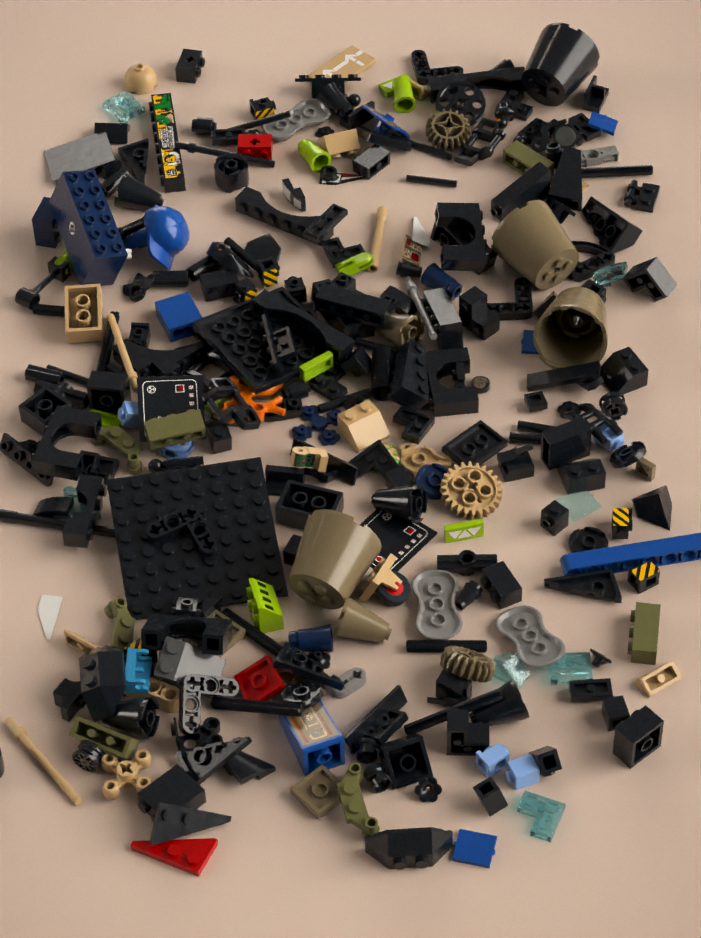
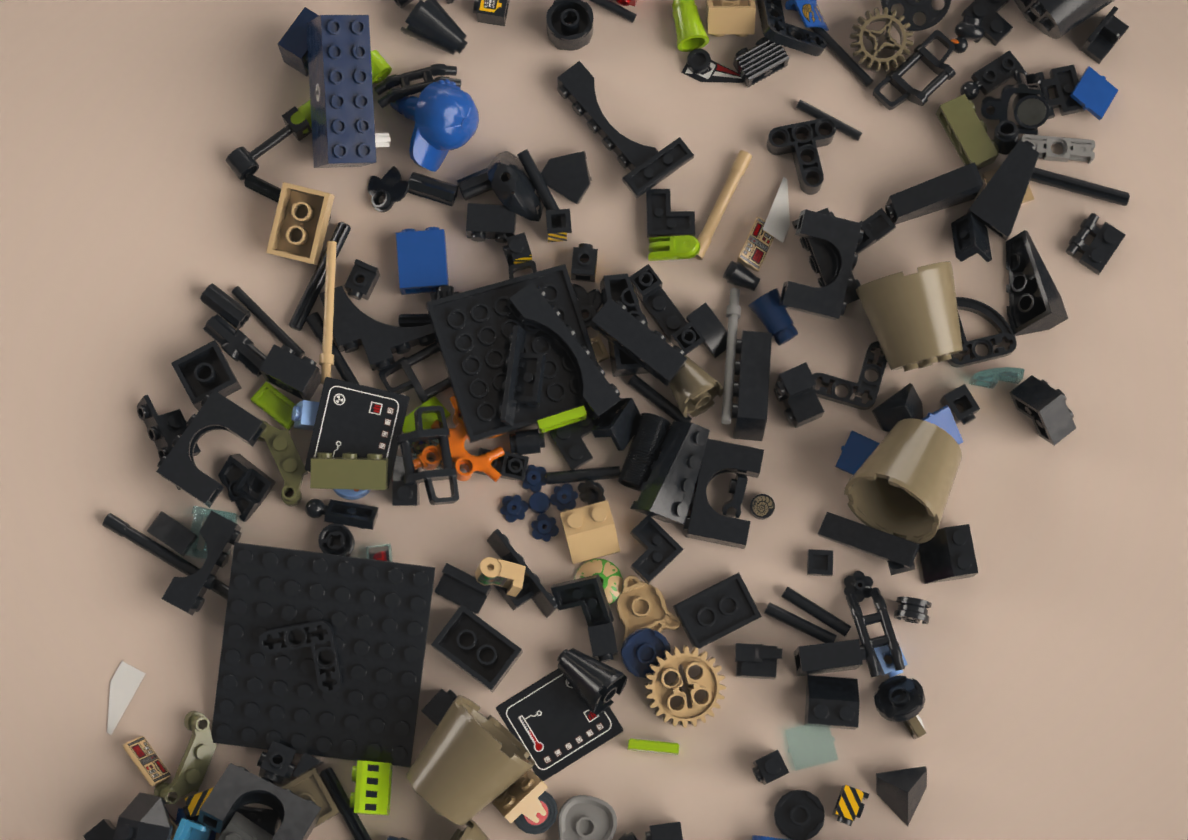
camera: 15 degrees right, 30 degrees up
black slope [282,178,306,212] -> none
black piece [437,550,497,576] -> none
none -> black beam [767,118,836,195]
none -> black slope [855,208,896,254]

